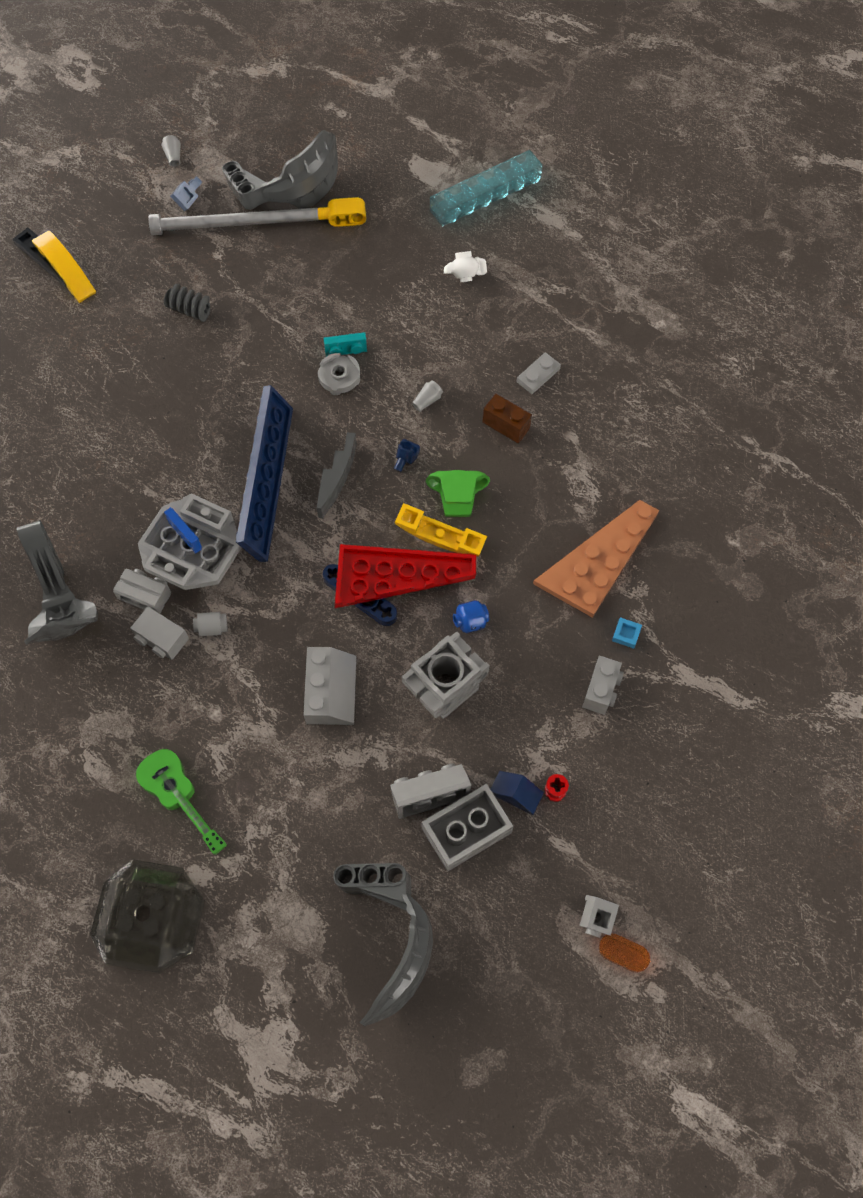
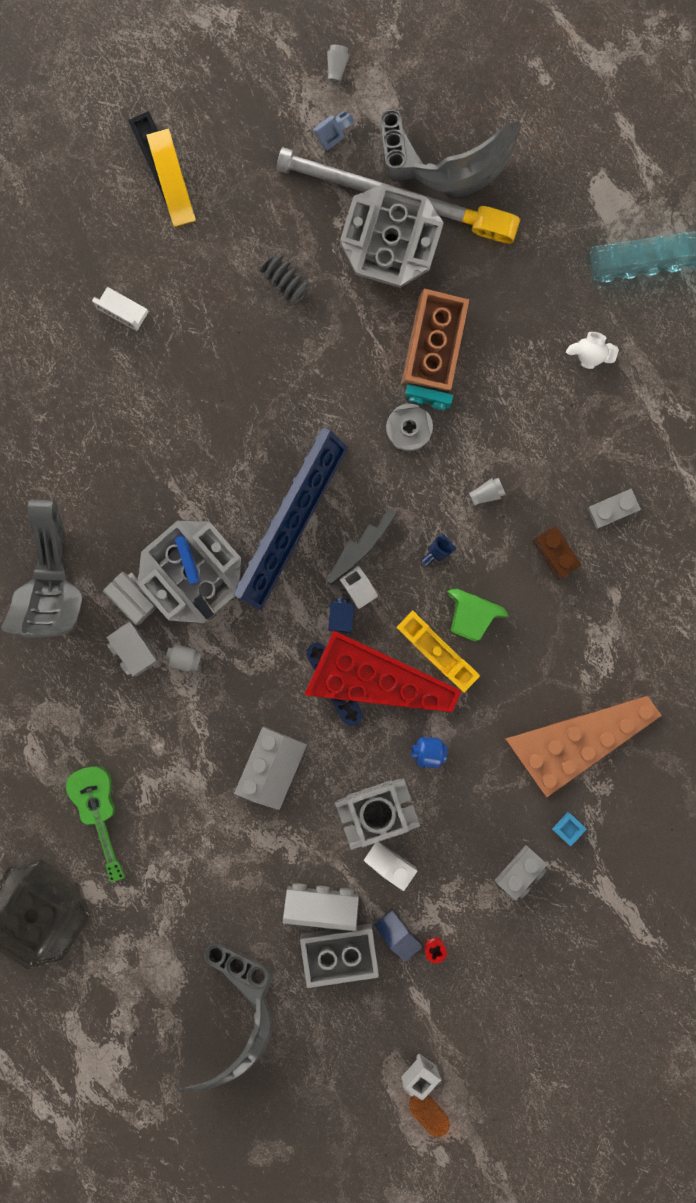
camera: 25 degrees right, 20 degrees up
none -> white panel [92,287,148,331]
none -> black tile [194,594,217,620]
none -> dark blue brick [328,598,354,633]
none -> light grey brick [339,566,378,609]
none -> light grey piece [340,184,444,288]
none -> white slope [364,842,417,891]
none -> nougat brick [401,289,469,393]

